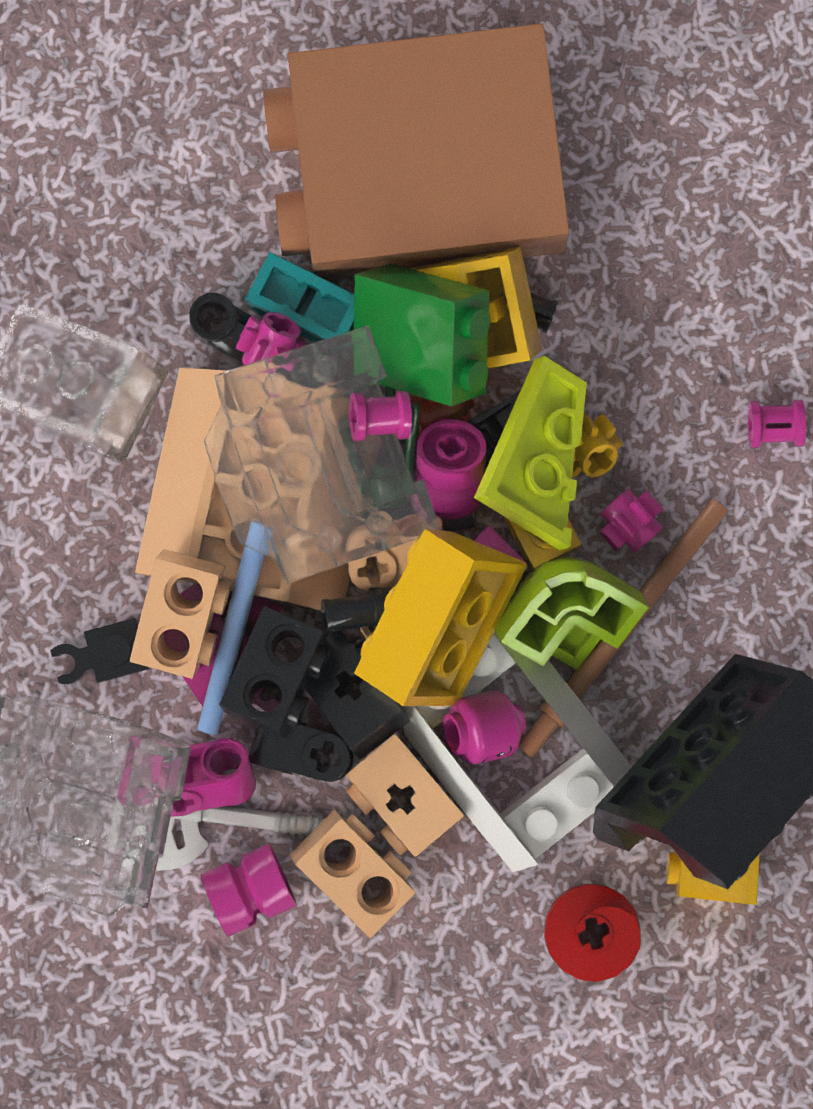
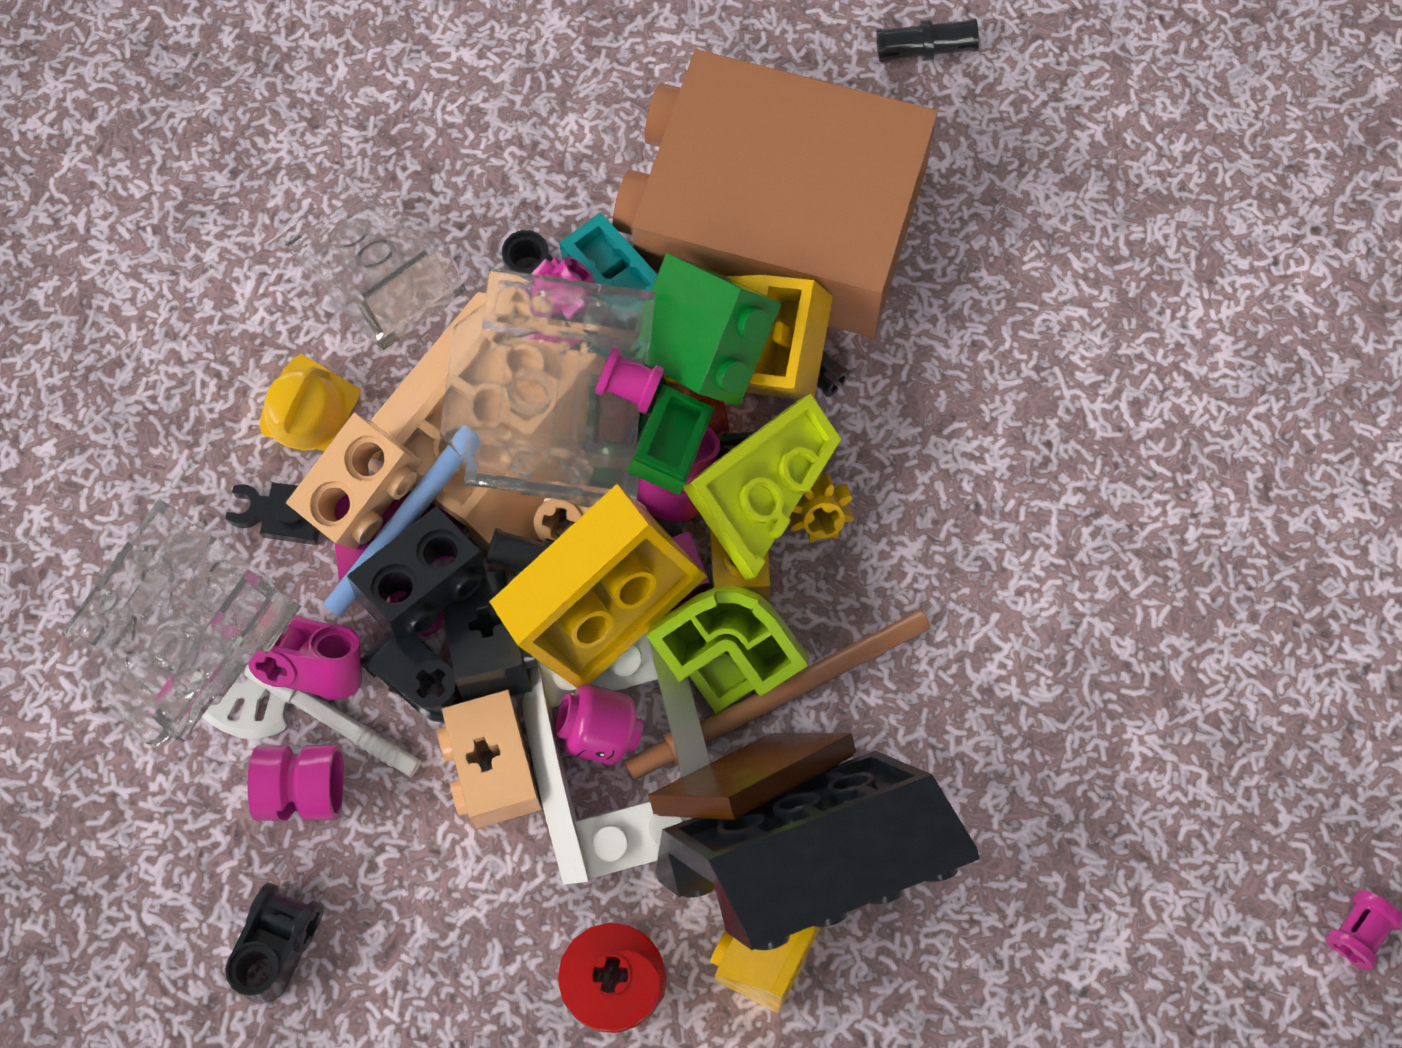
camera: 25 degrees right, 15 degrees down
light nougat brick [289,809,416,939] -> none
dark pink gear [599,488,664,554] -> none
dark pink bush [747,399,806,448] -> none
none -> black piece [225,882,324,1004]
none -> yellow piece [260,353,361,451]
none -> green tile [627,385,715,495]
none -> reddish brown tile [648,733,856,820]

